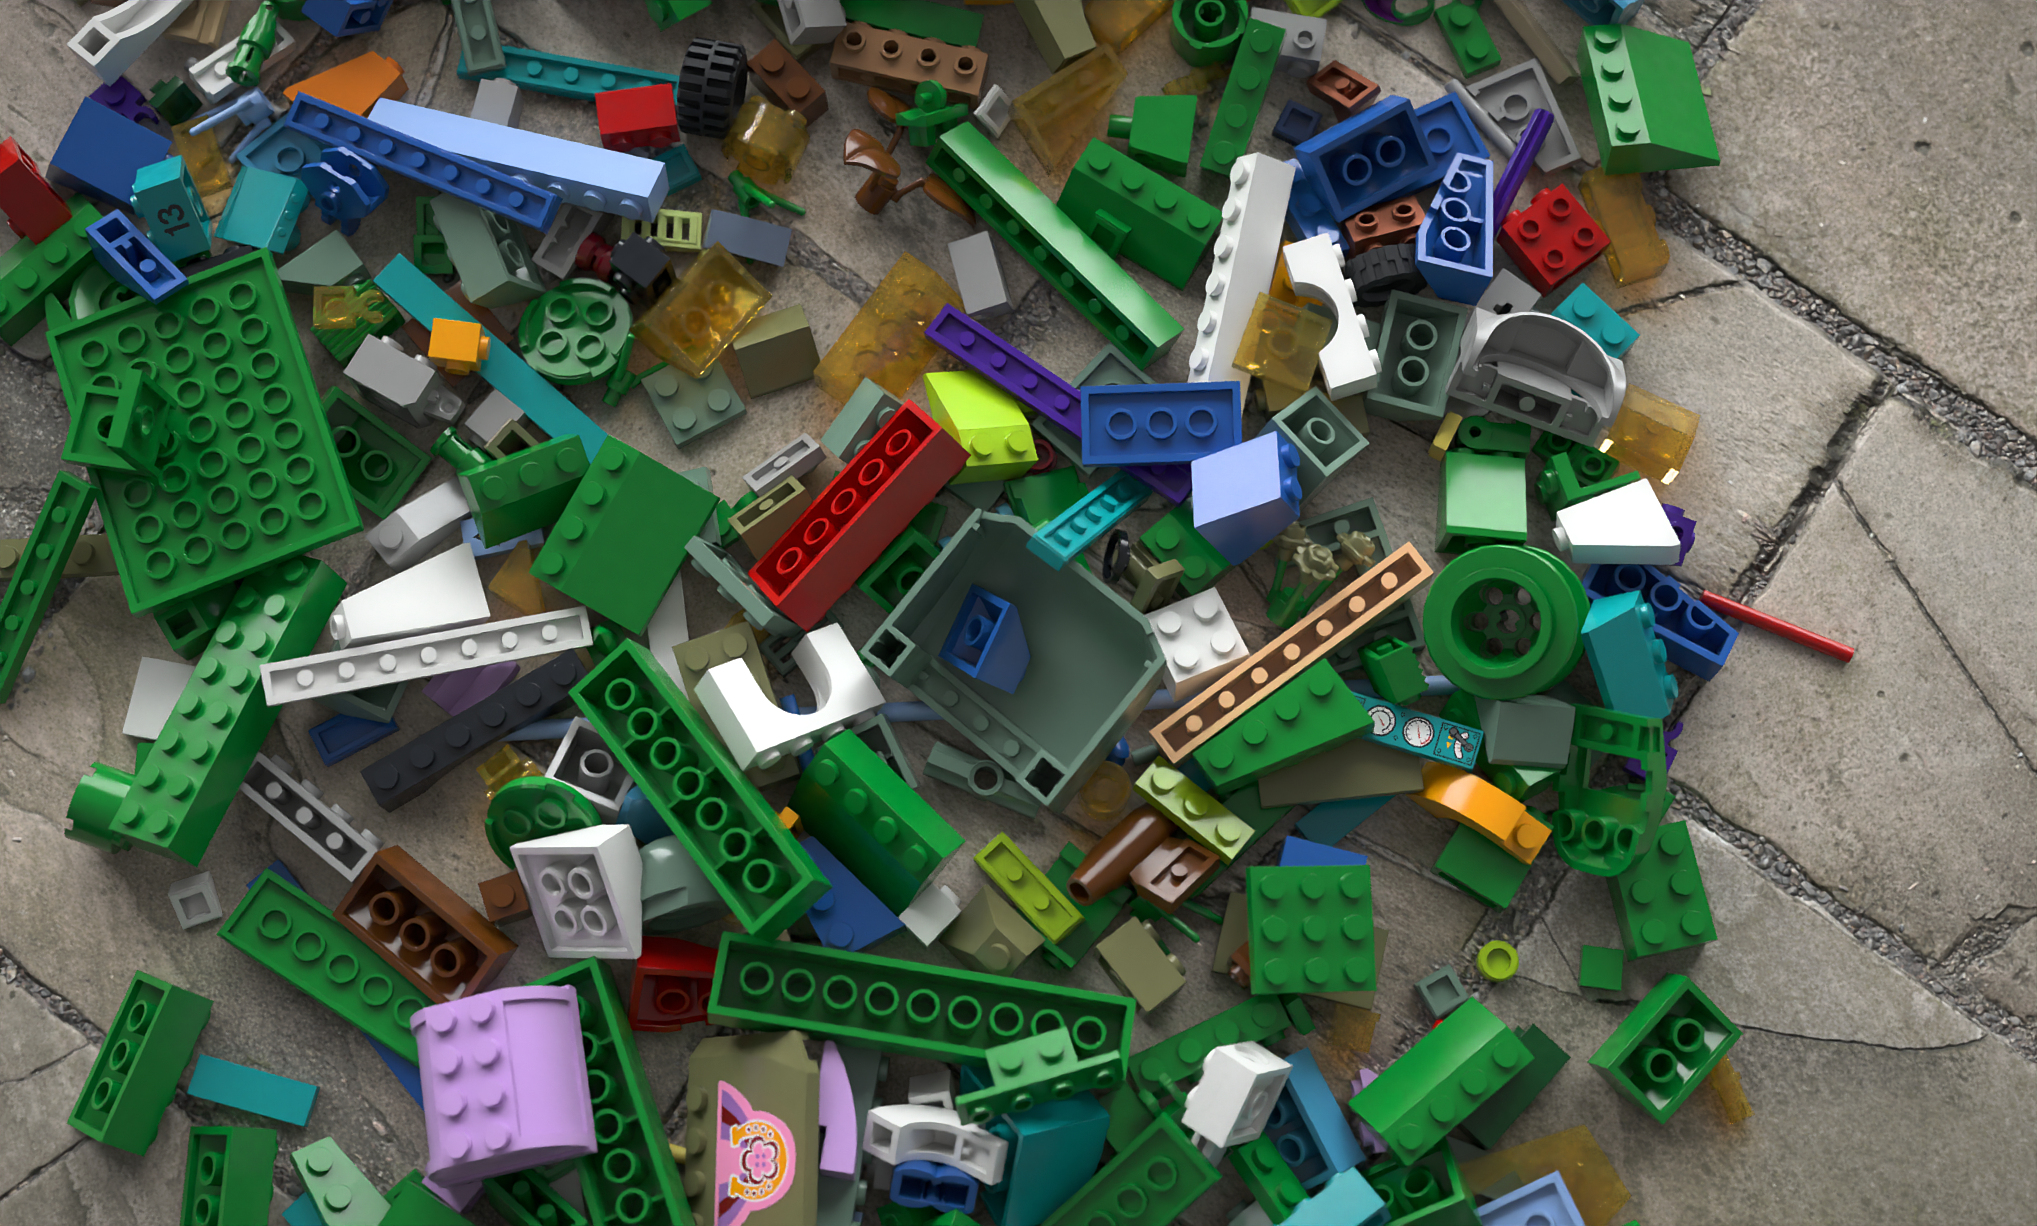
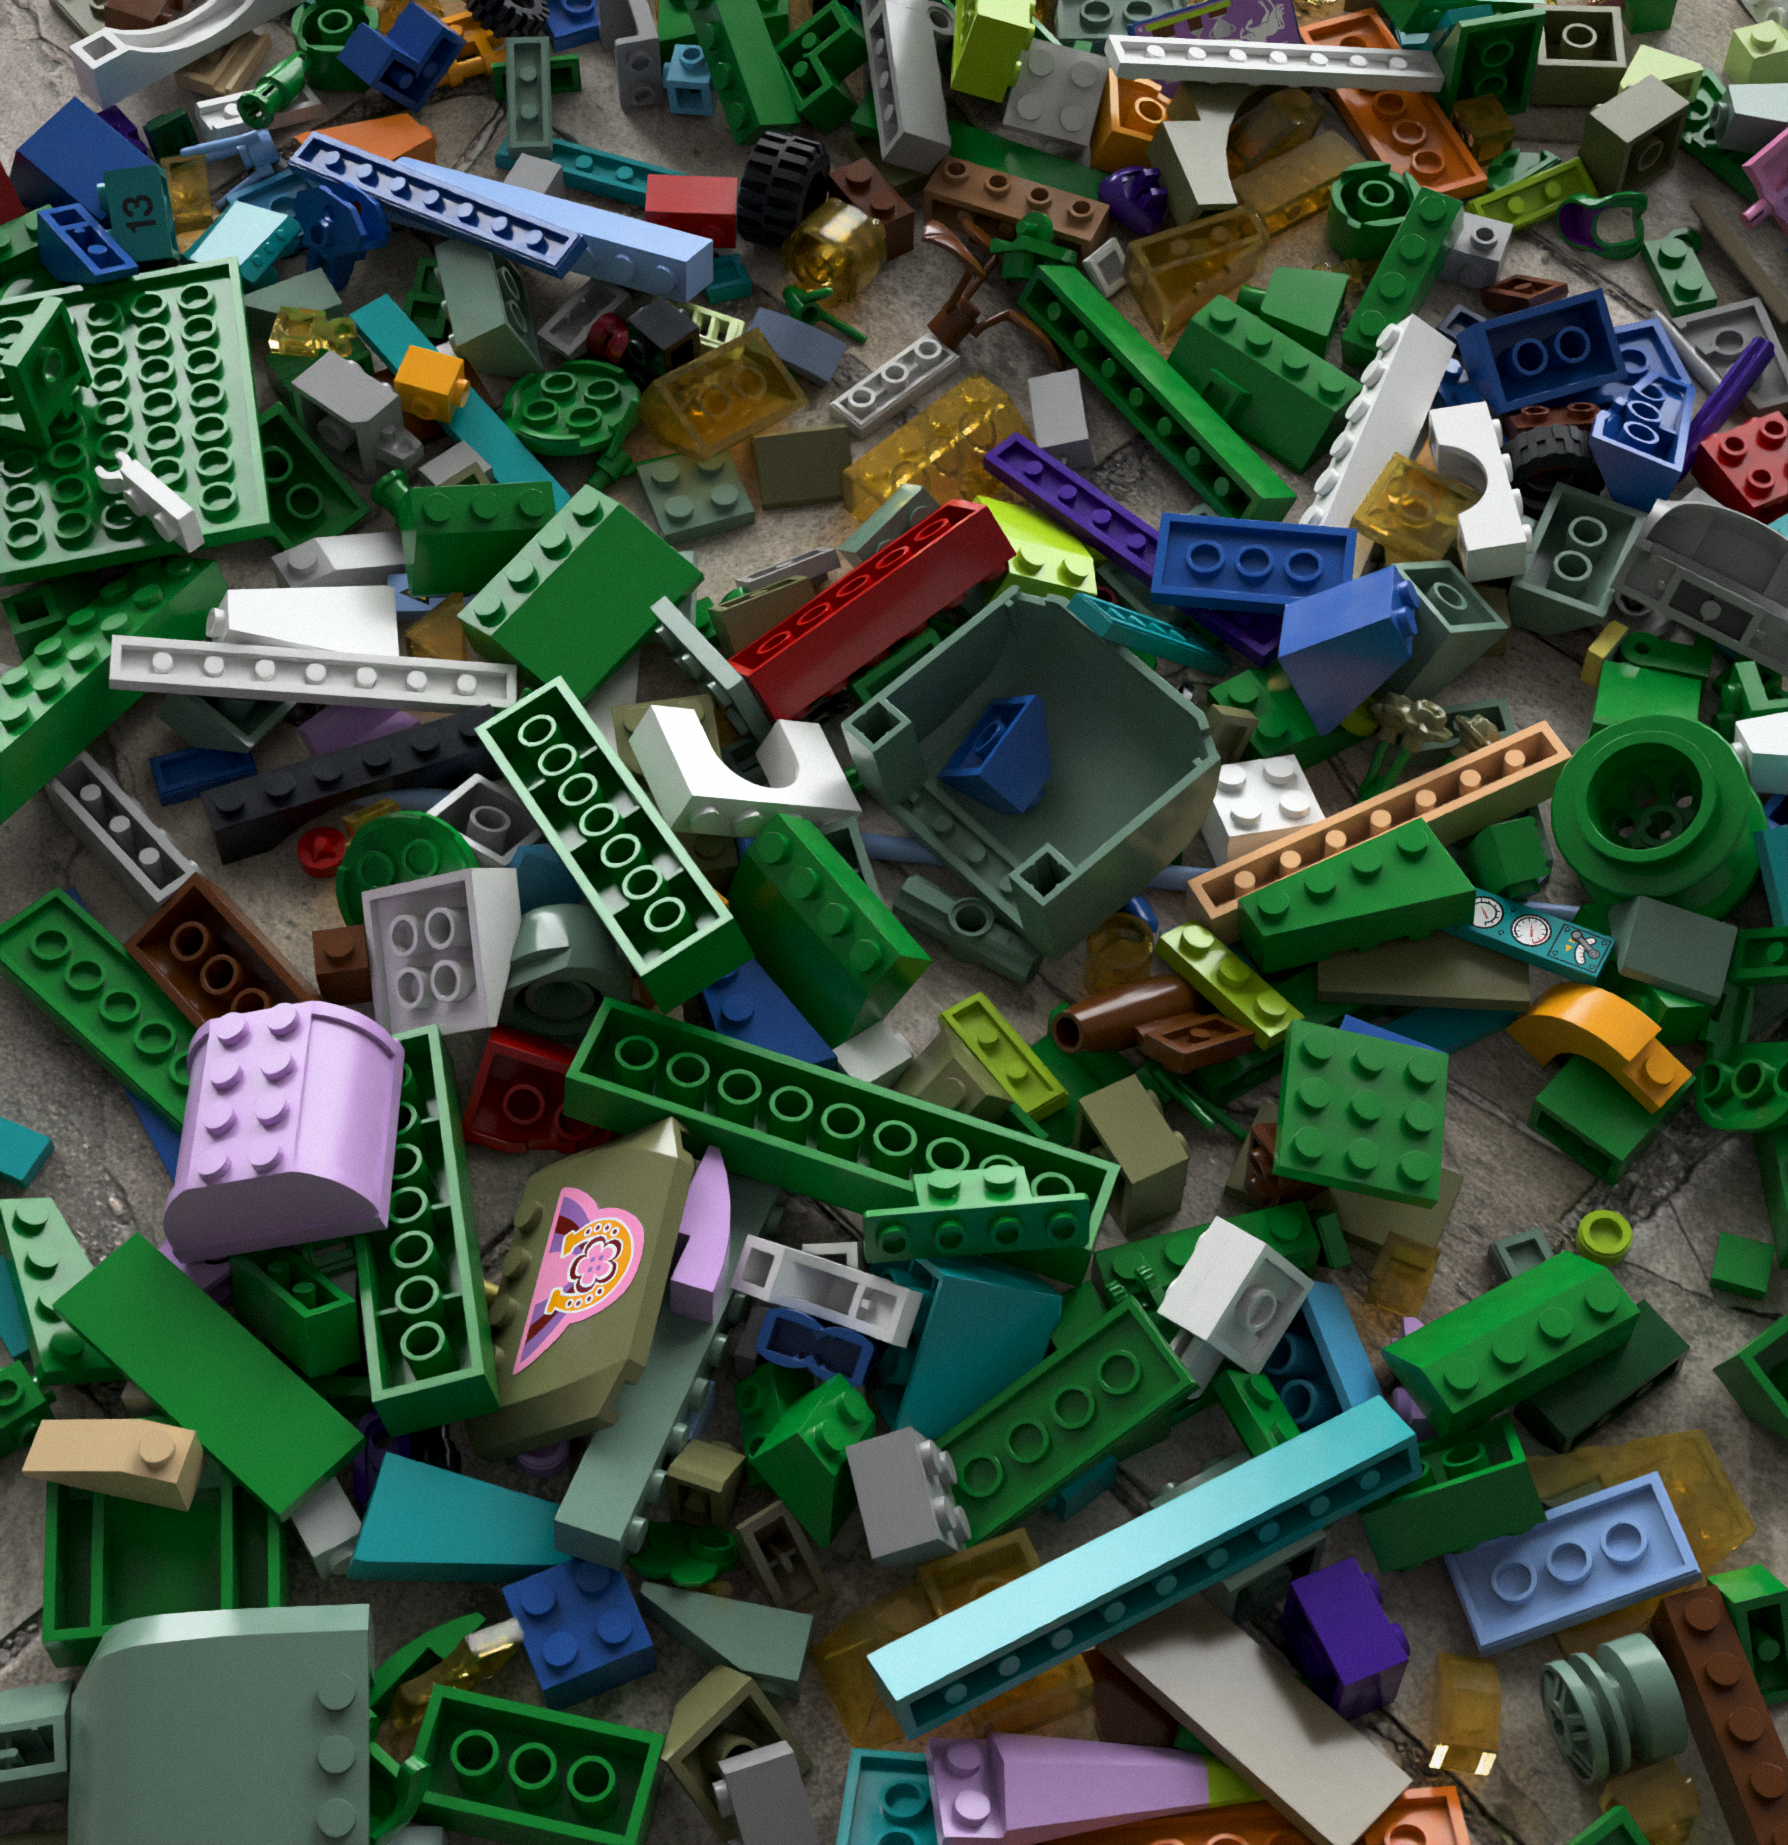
camera: 10 degrees right, 20 degrees down
none -> white plate [95,452,205,554]
none -> red tile [297,827,348,878]
none -> white tile [829,333,960,440]
none -> dark purple piece [1098,165,1170,236]

